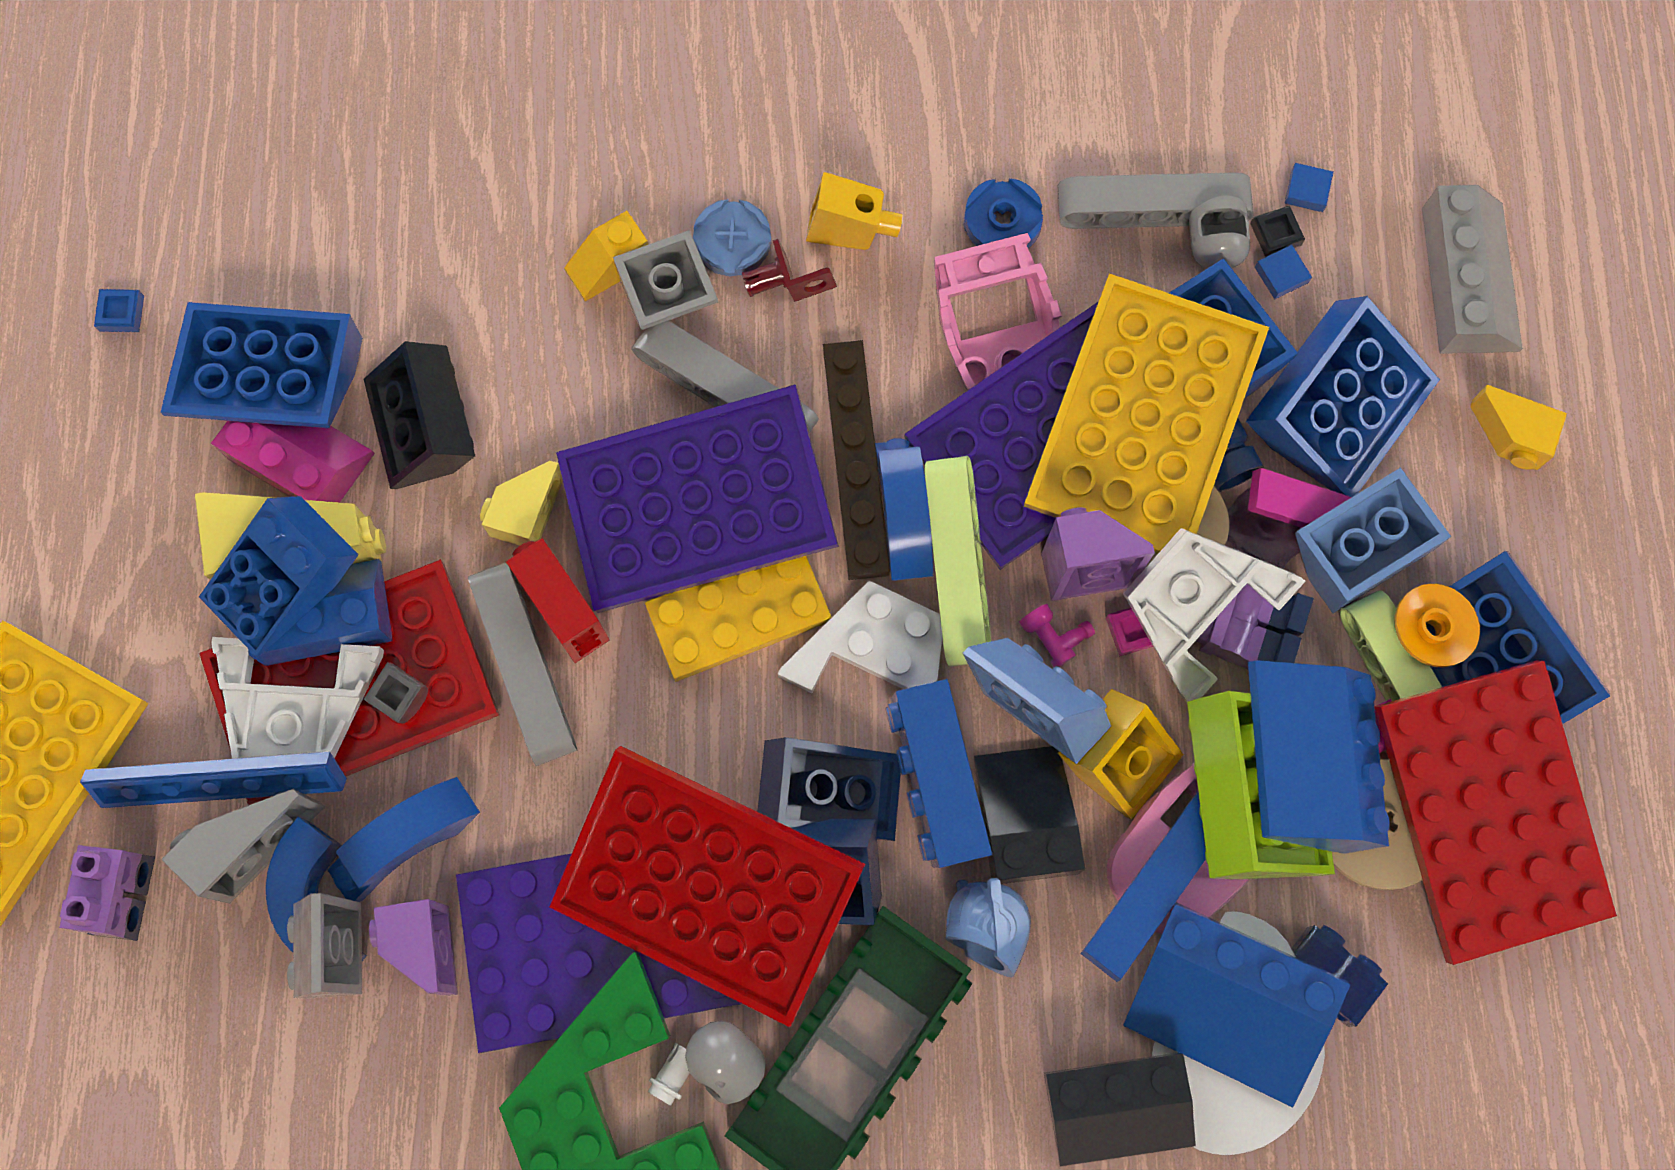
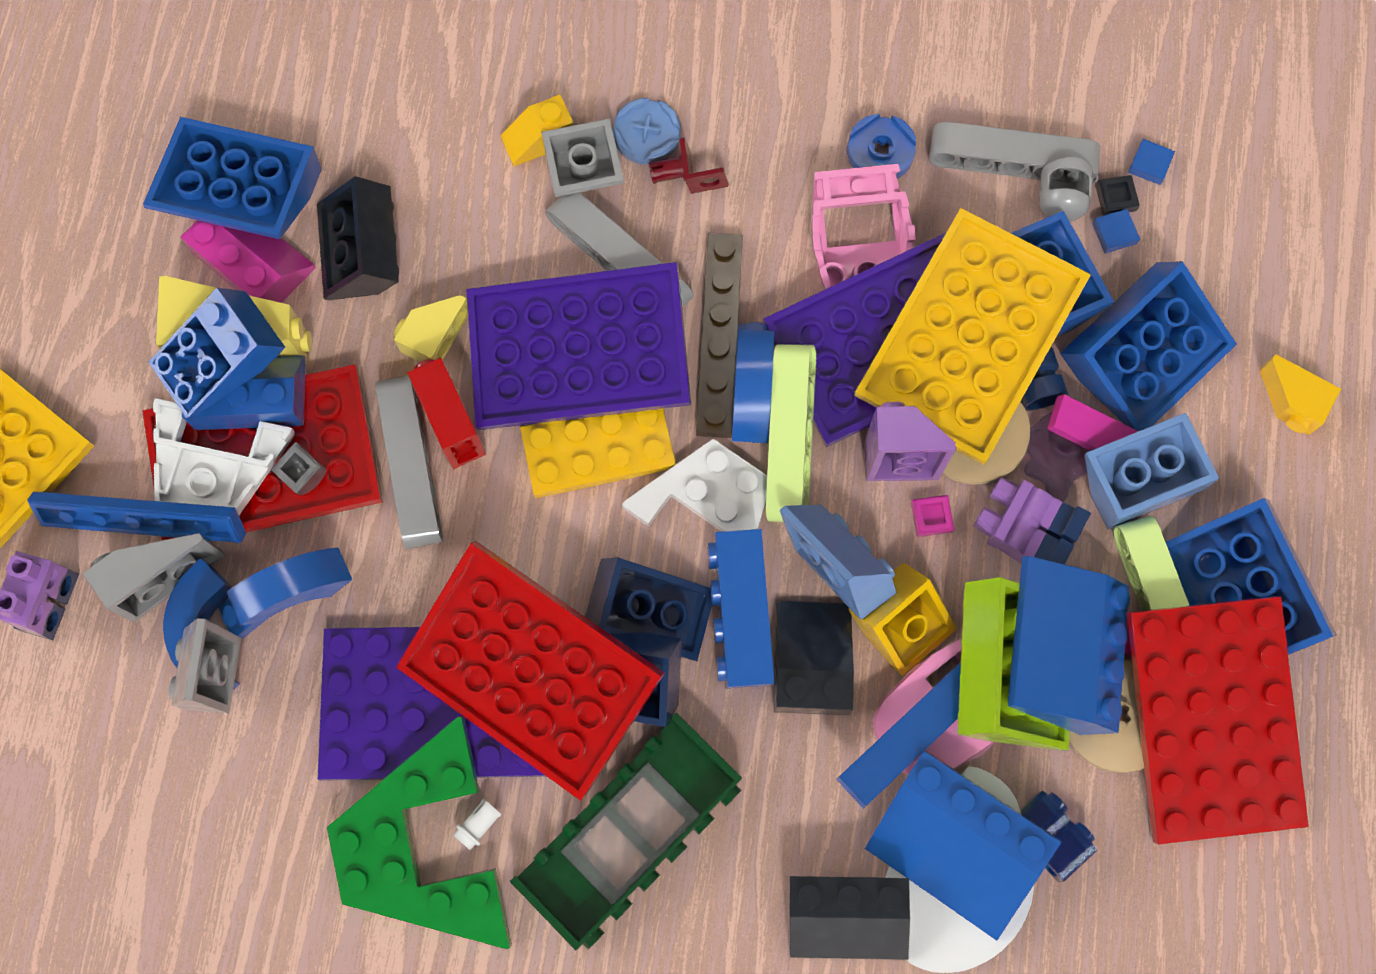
camera: 10 degrees right, 0 degrees up
blue tile [94,289,144,332] -> none
medium lavender slope [369,899,458,996] -> none
light grey helmet [685,1021,766,1104] -> none
yellow torso [806,172,903,250] -> none
medium blue helmet [945,878,1031,978] -> none
dark pink piece [1019,604,1095,667] -> none
white wing [1123,528,1306,702] -> none
light orange dish [1395,584,1480,668] -> none
light grey slope [1422,185,1523,354] -> none

